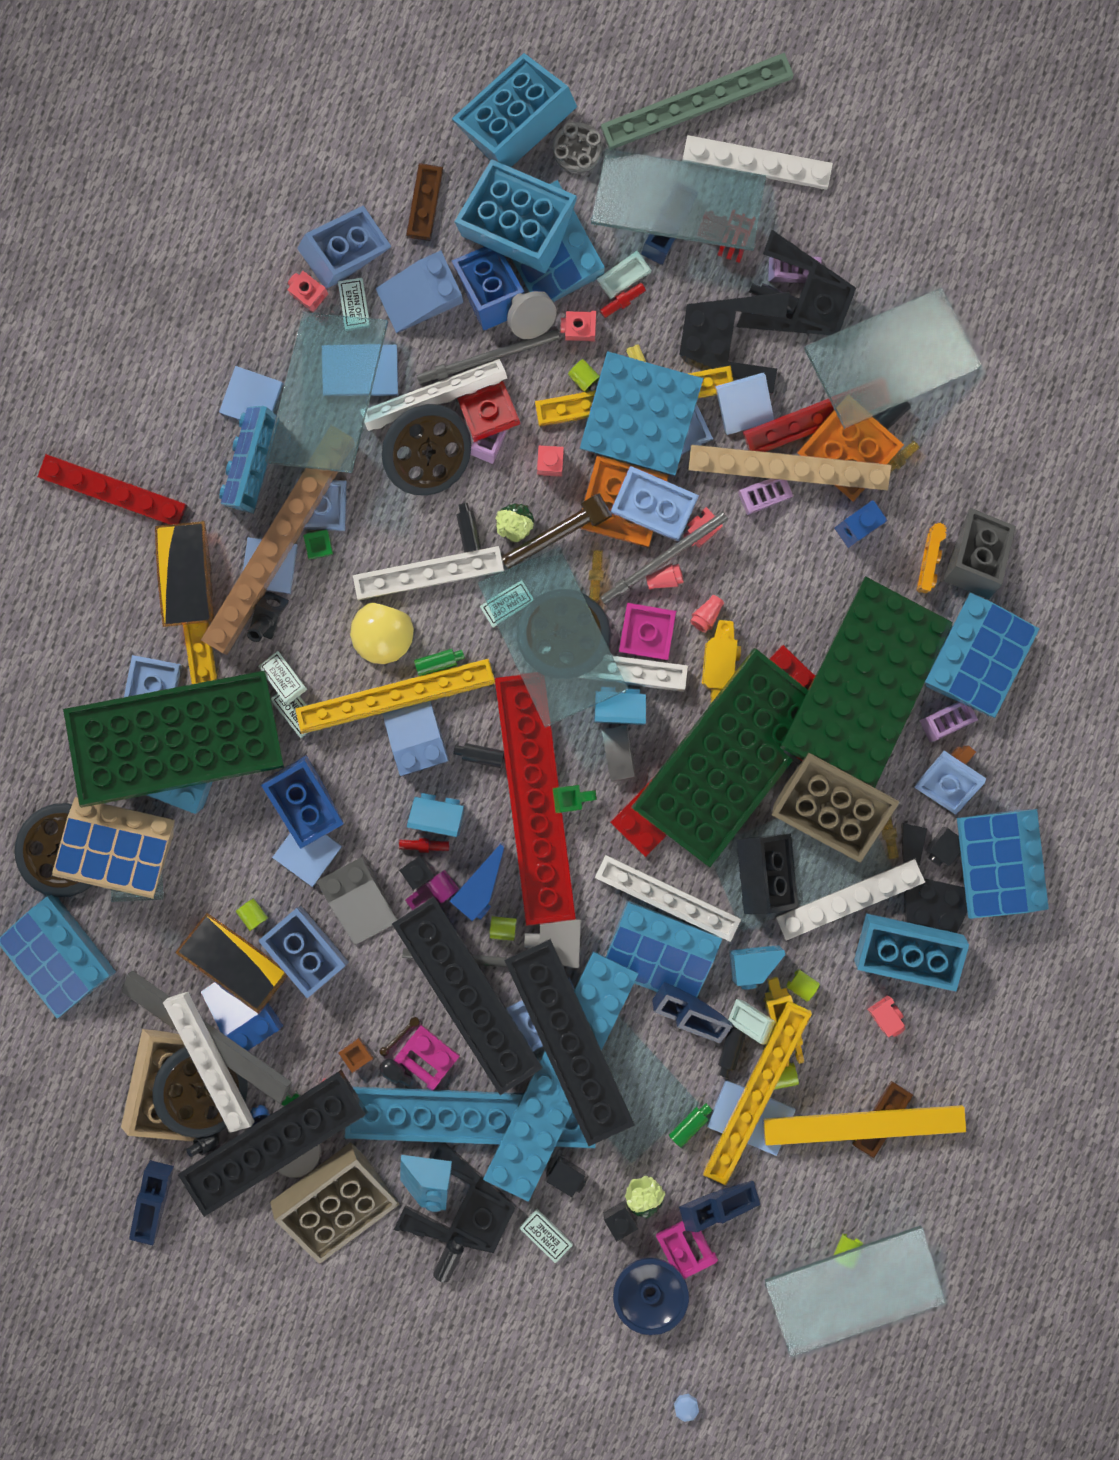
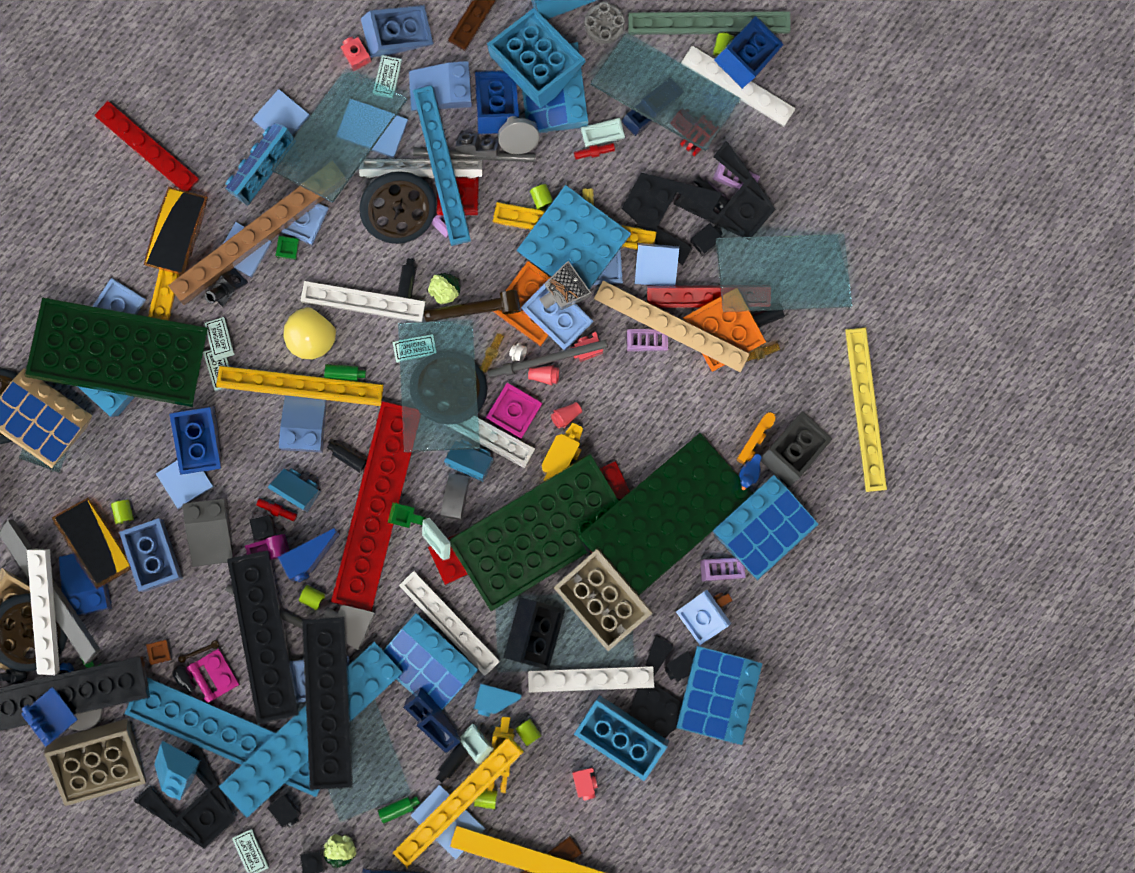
camera: 20 degrees right, 5 degrees down
black cylinder [433,1237,464,1283] -> none
coral brick [537,445,564,477] -> none
coral brick [560,311,596,341] -> none
blue torso [834,500,888,548] -> none
clear yellow bar [881,817,899,859] -> none
none -> blue hinge [21,687,78,747]
none -> dark azure tile [413,85,471,246]
none -> light aqua tile [422,518,451,560]
none -> flat silver slope [455,133,501,158]
none -> white plate [510,342,527,362]
none -> torso [539,261,592,310]
none -> black brick [690,223,723,257]
none -> lime beam [713,33,735,57]
none -> blue slope [714,16,784,89]
none -> blue animal [739,454,762,490]
none -> light yellow tile [845,327,887,492]

